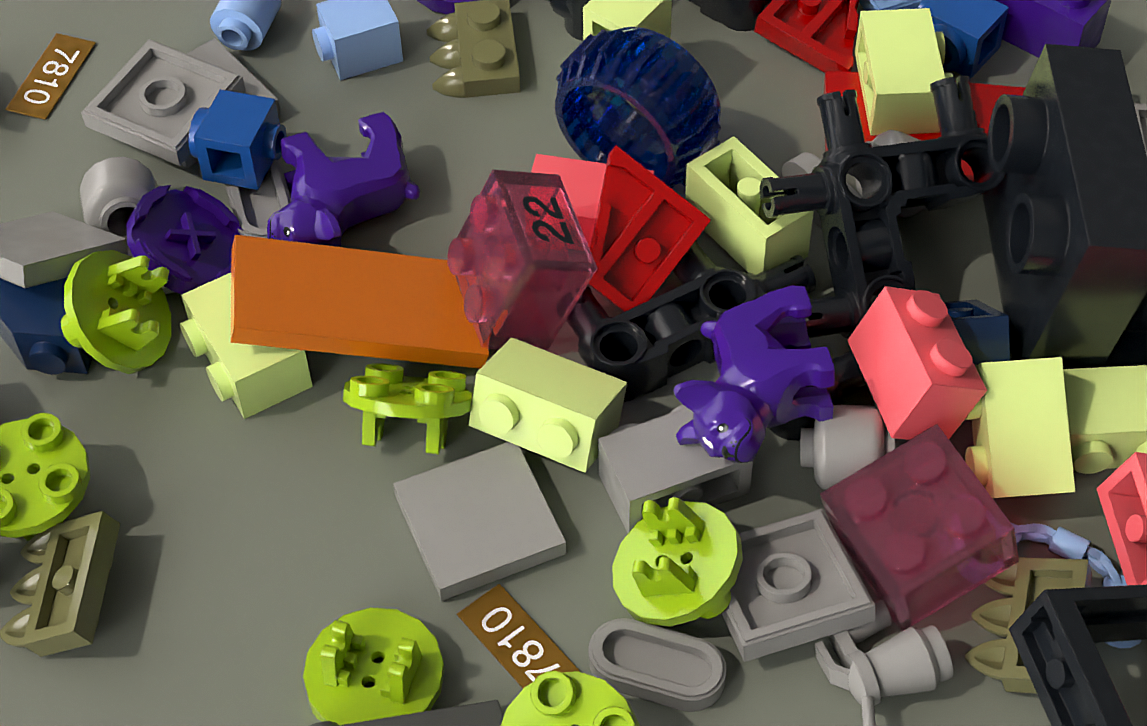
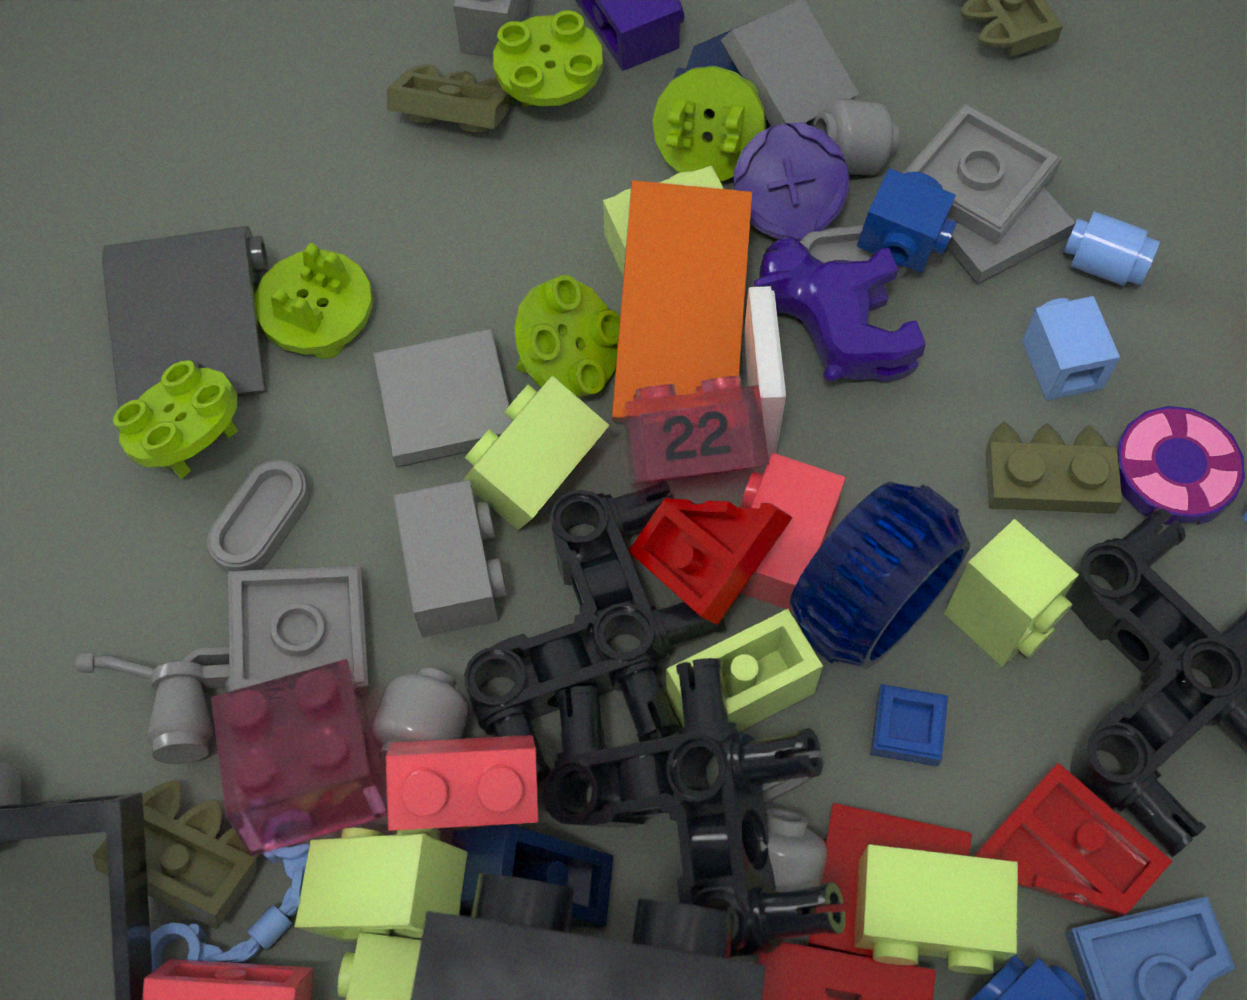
camera: 100 degrees right, 10 degrees up
pearl gold sticker [5,33,96,120] -> none
pearl gold sticker [456,584,580,688] -> none
lime plate [612,497,743,627] -> none
dark purple animal [673,285,835,463] -> none
none -> white tile [742,286,786,459]
none -> blue tile [870,684,948,767]

